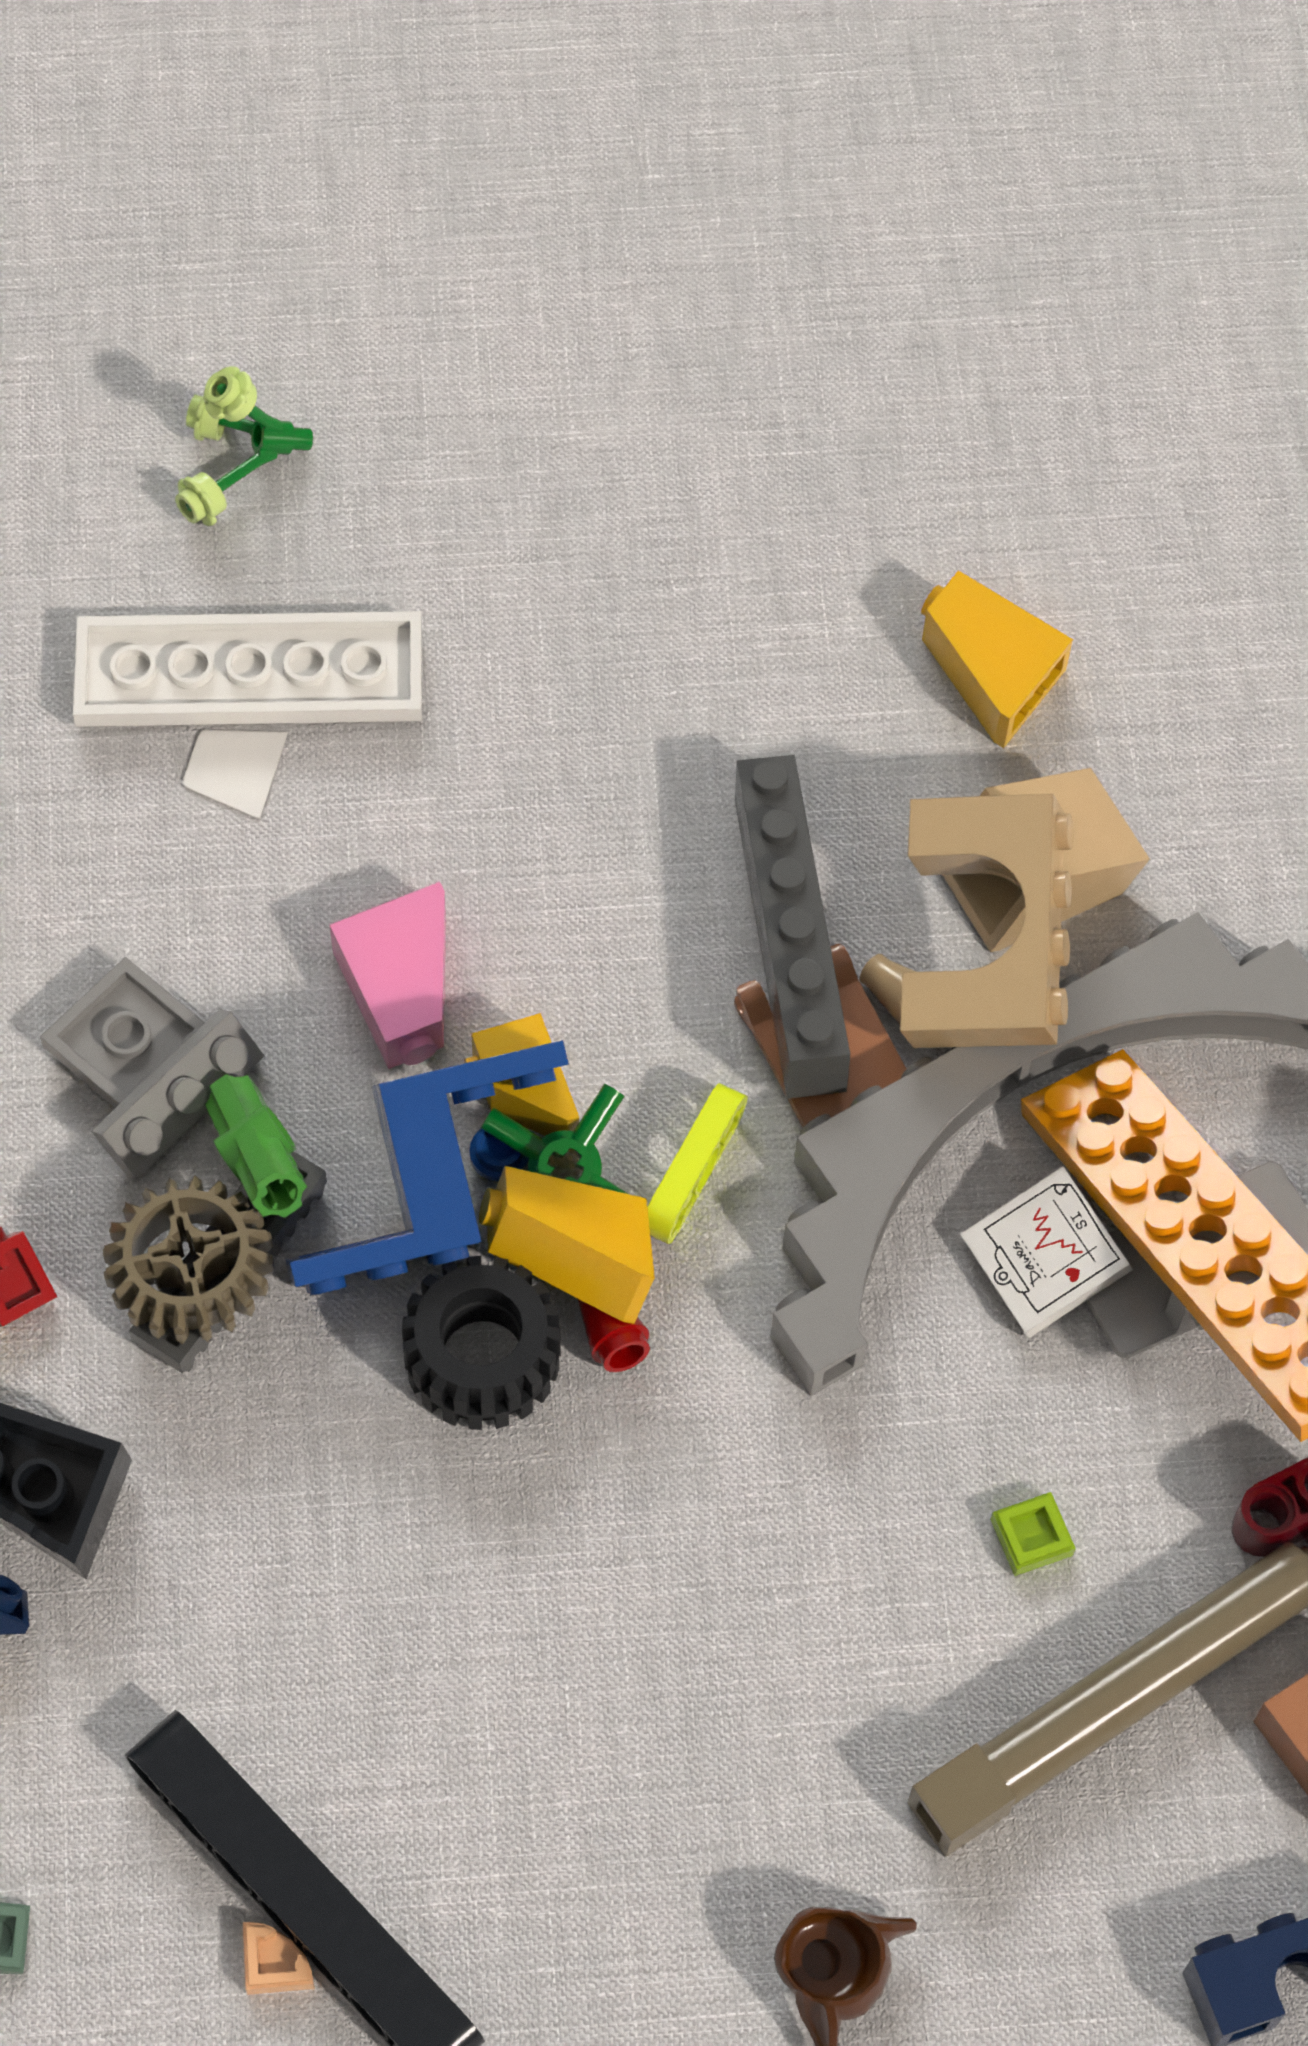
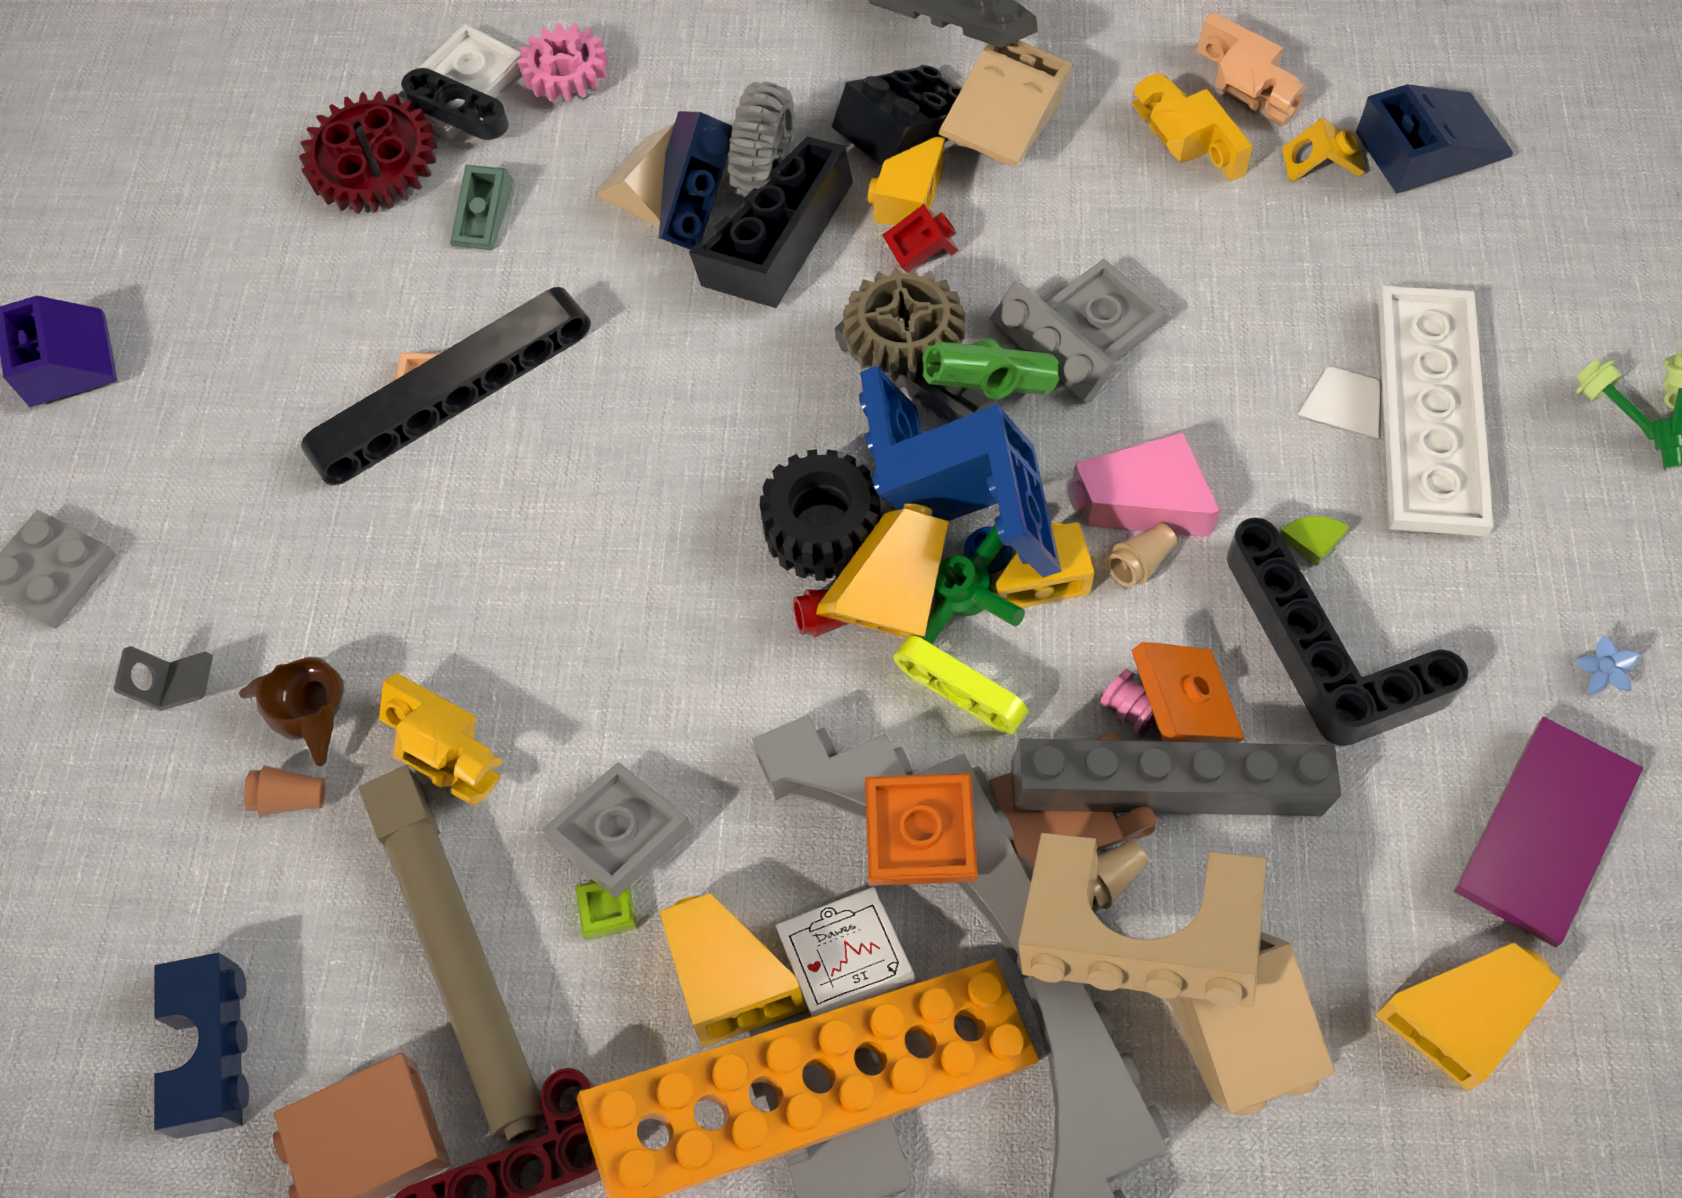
camera: 105 degrees right, 0 degrees up
none -> nougat cone [244,765,326,816]
none -> yellow plate [379,673,503,805]
none -> light grey plate [542,762,691,899]
none -> yellow slope [659,893,807,1048]
none -> orange plate [865,773,978,886]
none -> bright pink bush [1100,669,1156,737]
none -> tan cone [1107,523,1177,587]
none -> orange plate [1131,641,1245,743]
none -> black beam [1227,517,1468,746]
none -> lime tile [1280,516,1350,566]
none -> magenta tile [1454,716,1643,948]
none -> light blue plant [1574,635,1641,695]

